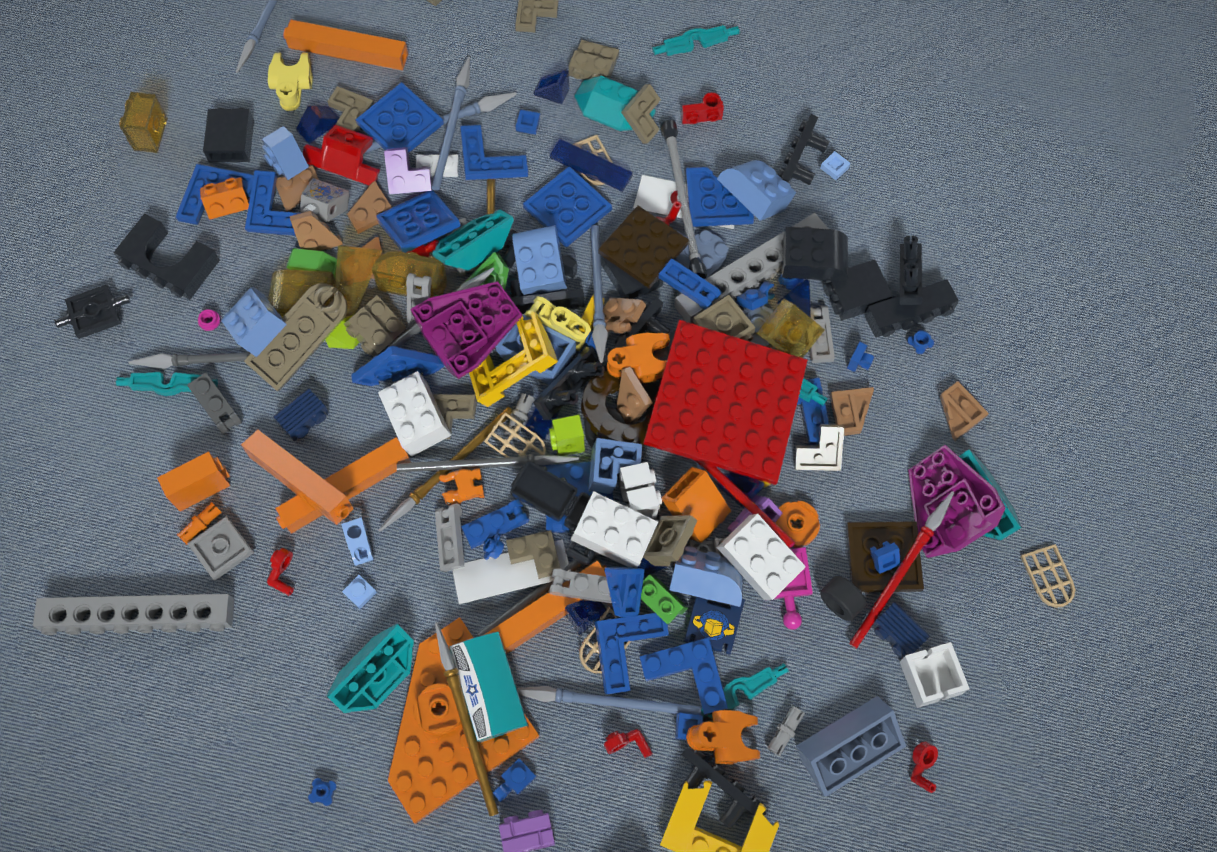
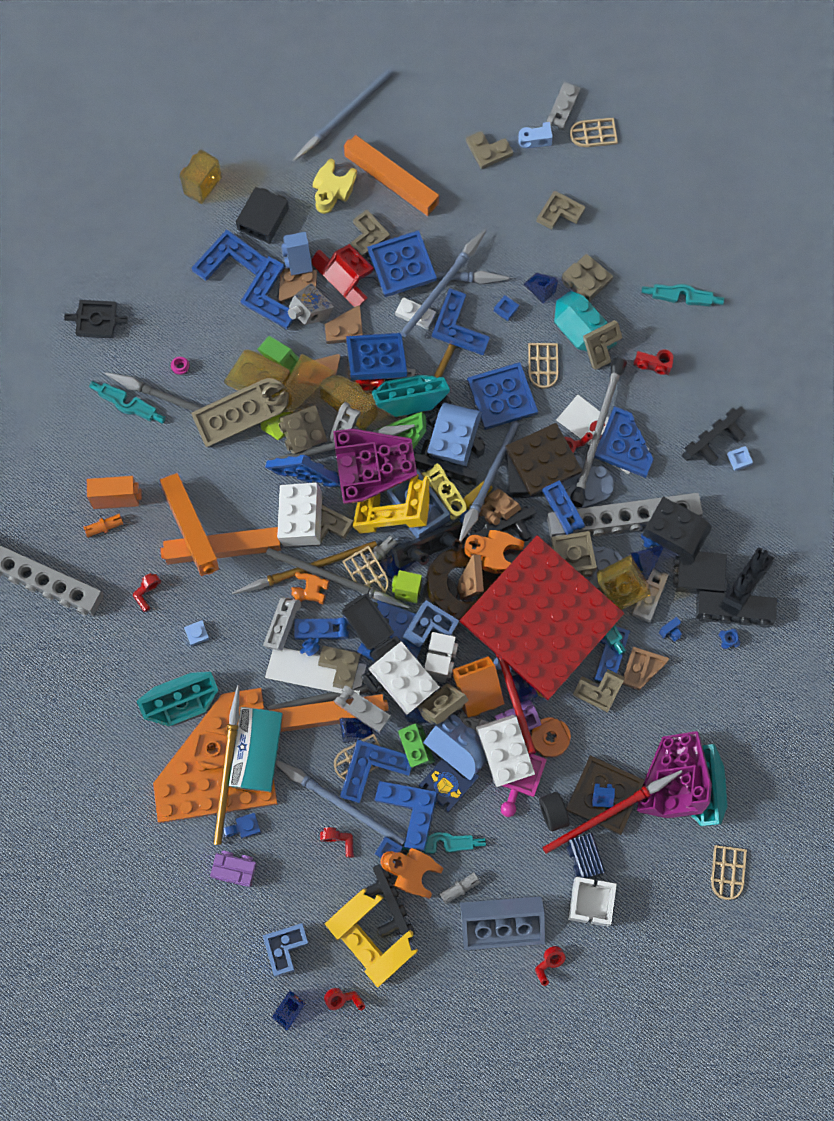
camera: 25 degrees right, 5 degrees up
black arch [113,213,220,300] -> none
dark grey plate [187,373,242,435] -> none
light grey plate [187,516,254,581] -> none
orange bracket [200,177,249,220] -> none
medium blue brick [221,287,287,357] -> none
dark blue brick [273,388,329,441] -> none
medium nougat wing [290,211,343,251] -> none
clear blue slope [296,106,339,144] -> none
blue plate [308,778,337,806] -> none
light blue leg [341,517,374,566] -> none
brick [384,147,433,194] -> none
clear blue tile [550,139,633,192] -> none
blue wing [605,567,645,617] -> none
medium blue brick [717,160,796,221] -> none
blue plate [737,281,775,310] -> none
medium nougat wing [940,381,989,441] -> none

